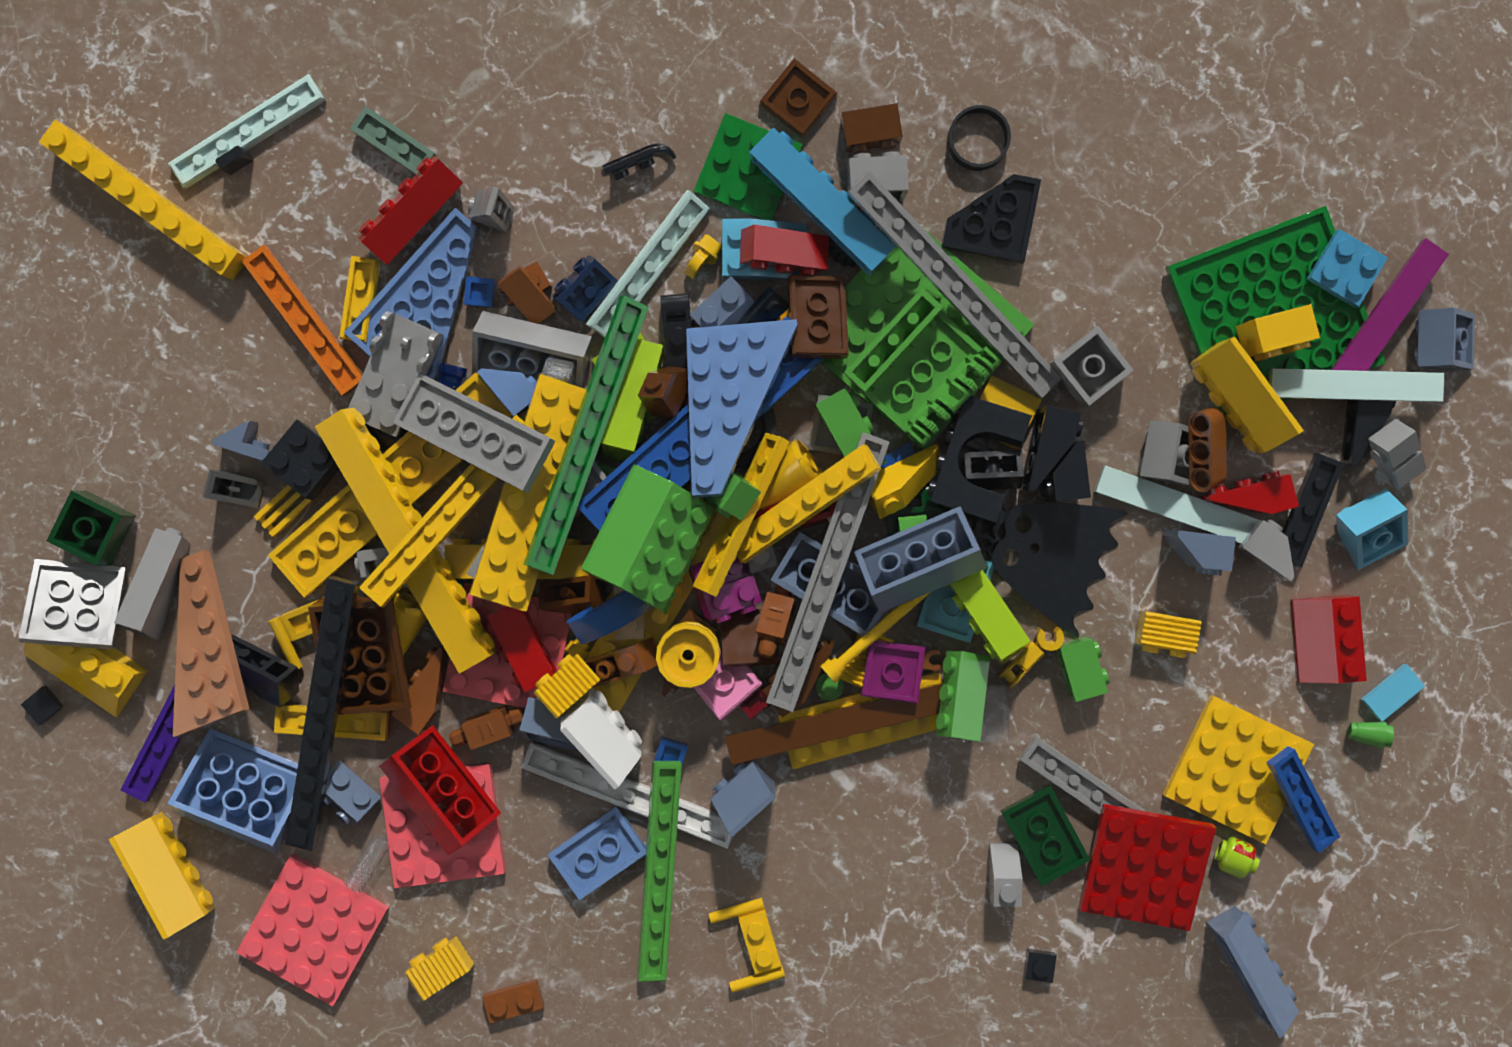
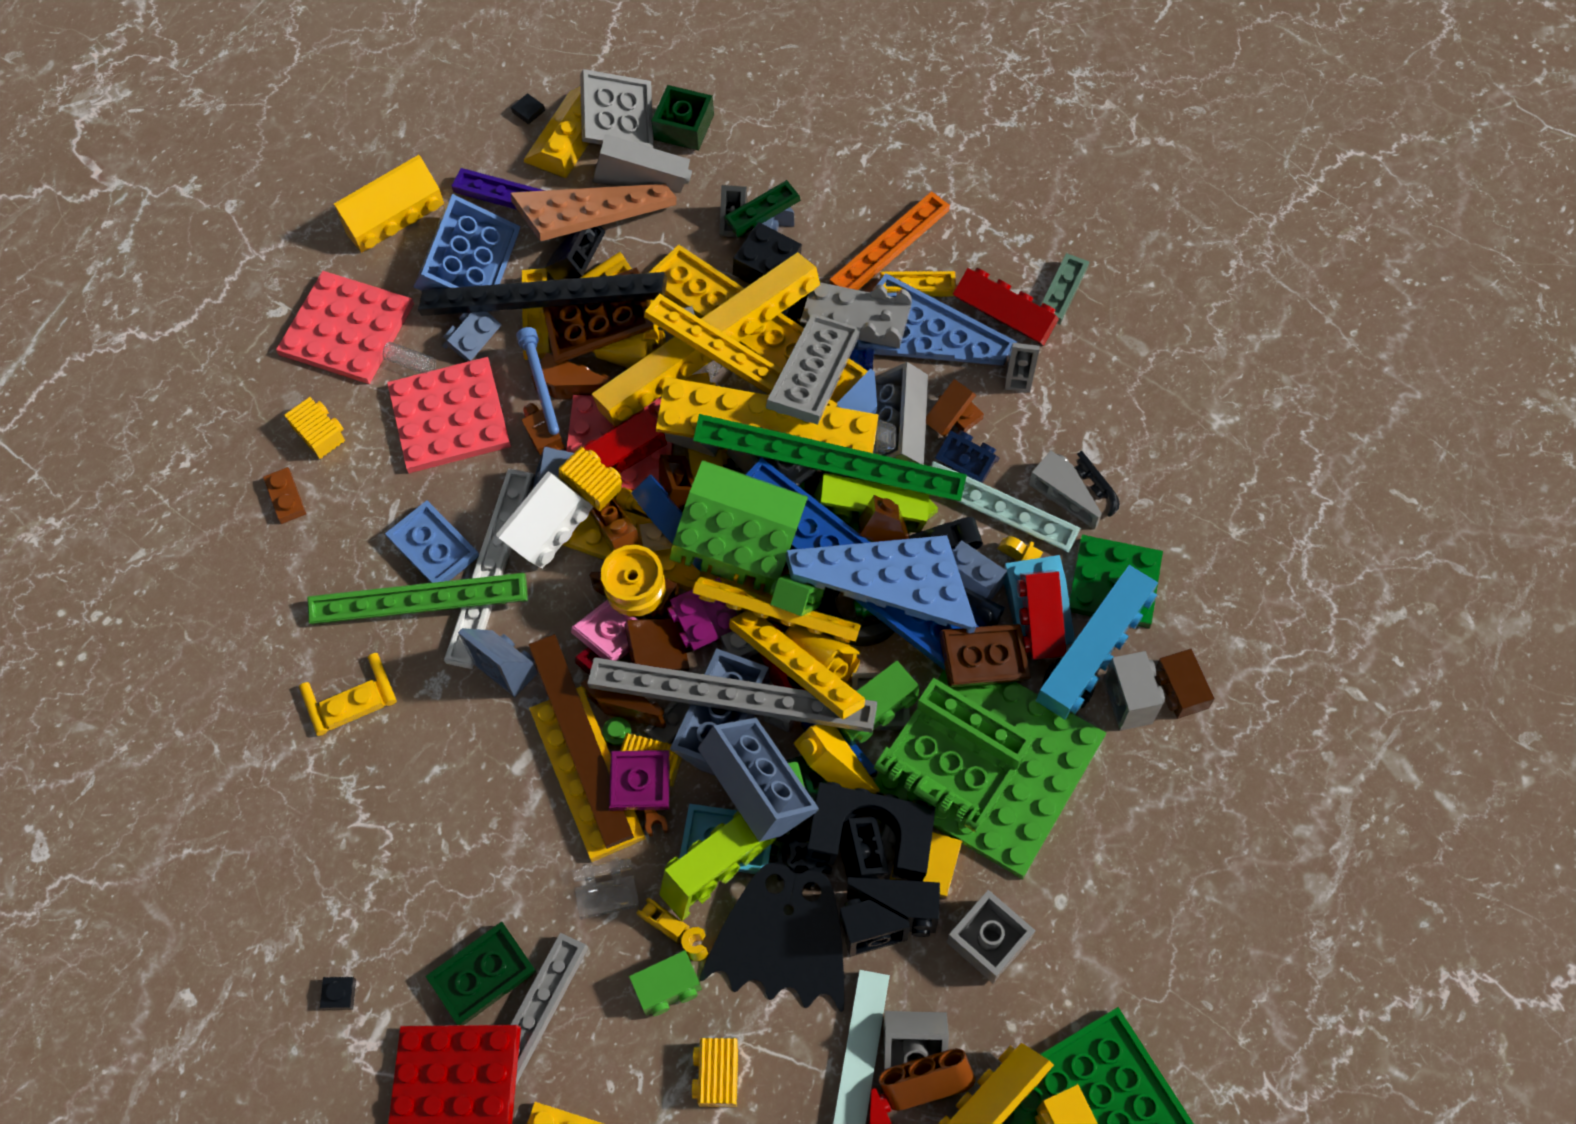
camera: 80 degrees right, 25 degrees down
yellow brick [39,119,247,281] -> none
light aqua tile [168,74,326,189] -> none
black tile [215,145,254,175] -> none
yellow tile [254,485,316,537] -> none
red slope [379,725,501,855] -> none
blue plate [464,276,496,308] -> none
blue plate [653,736,688,764] -> none
dark orange piece [756,584,796,658] -> none
reddish brown tile [759,58,838,139] -> none
yellow piece [821,592,931,683] -> none
light grey plate [847,171,1062,398] -> none
bright green brick [936,651,990,742] -> none
black plate [942,174,1041,264] -> none
black tyre [947,105,1011,171] -> none
light grey slope [989,843,1022,907] -> none
sand blue slope [1162,530,1236,576] -> none
none -> medium blue piece [516,327,559,435]
none -> dark green tile [724,180,801,238]
none -> light grey slope [1029,450,1102,529]

